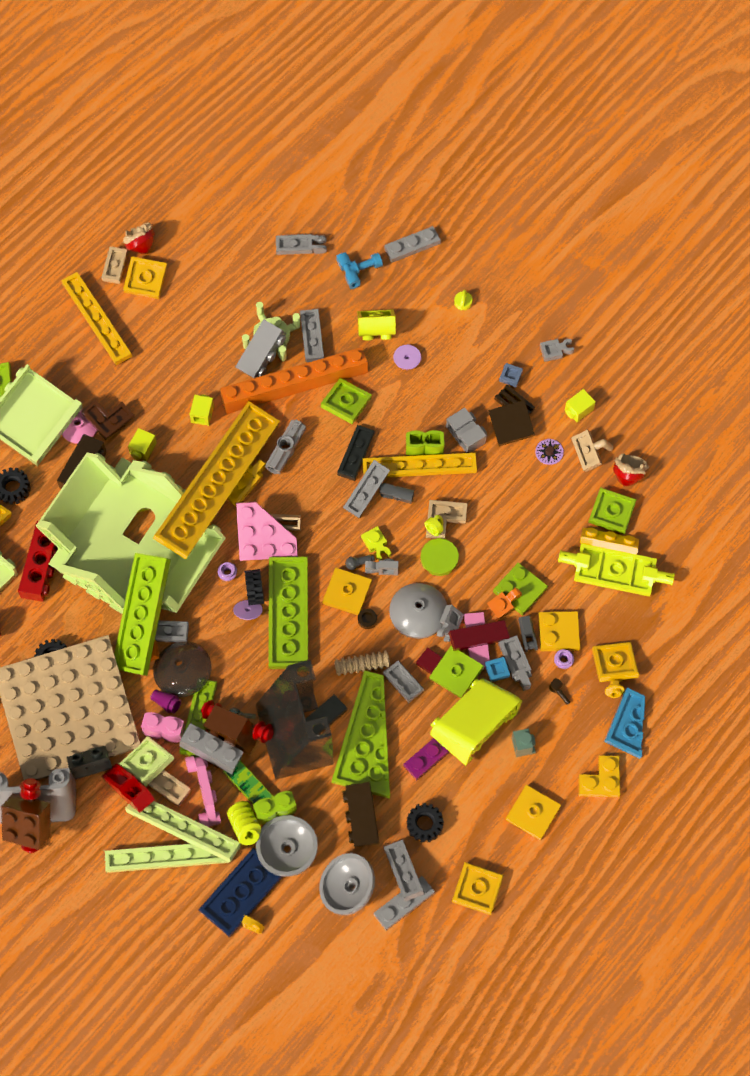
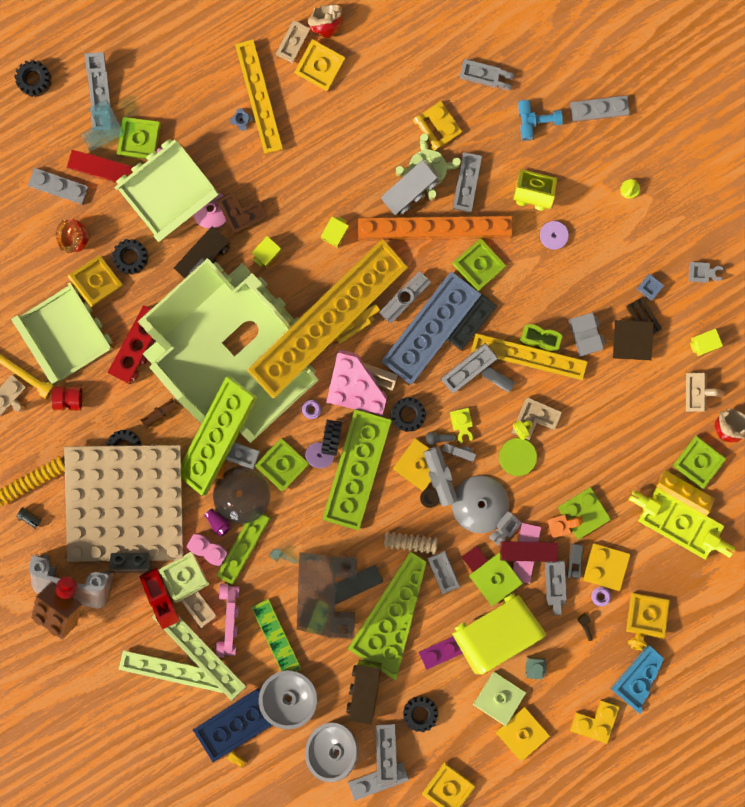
camera: 15 degrees right, 20 degrees up
light grey brick [179,723,243,774] -> none
reddish brown brick [201,700,274,755] -> none
neon yellow piece [227,801,261,845] -> none
lime brick [253,791,297,825] -> none
dark azure tile [485,657,510,682] -> none
piece [535,439,564,465] -> none
none -> reddish brown pin [140,398,178,429]
none -> sand blue plate [230,108,253,131]
none -> lime plate [255,438,309,492]
none -> sand blue plate [381,271,481,385]
none -> black tyre [391,397,426,432]
none -> yellow plate [413,101,462,151]
none -> light grey piece [423,446,458,506]
none -> yellowish green plate [473,672,526,726]

